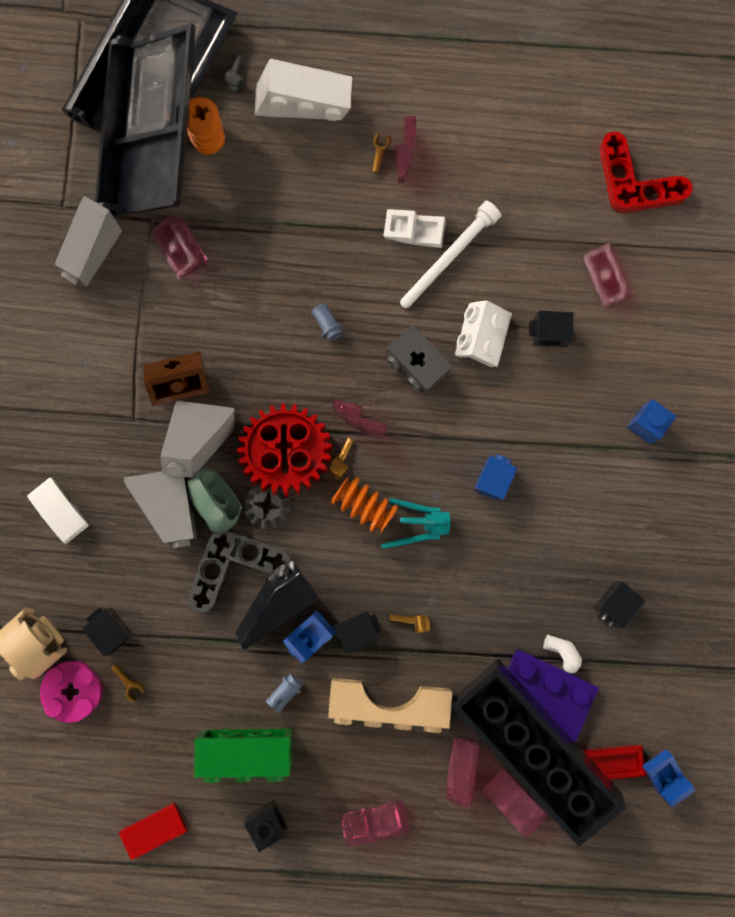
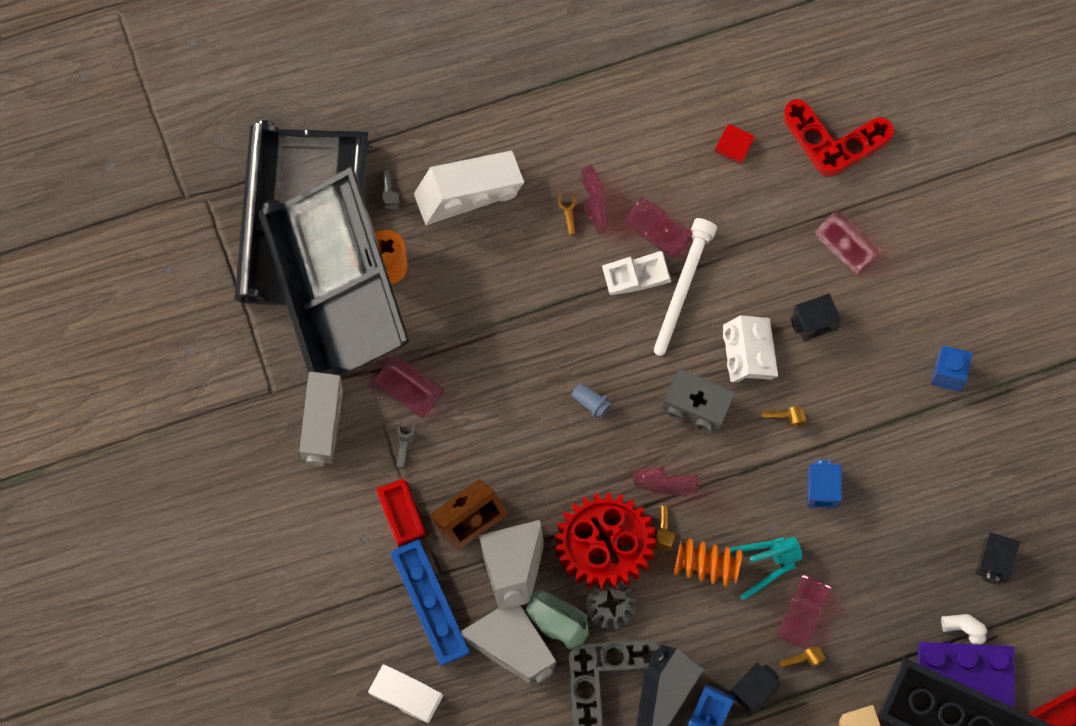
camera: 15 degrees left, 10 degrees down
none -> red tile [376,478,427,548]
none -> blue plate [390,539,470,667]
none -> dark grey hand [396,422,415,468]
none -> clear pink slope [624,197,692,259]
none -> red tile [715,123,755,164]
none -> pearl gold hand [762,406,806,427]
none -> clear pink slope [777,575,832,649]

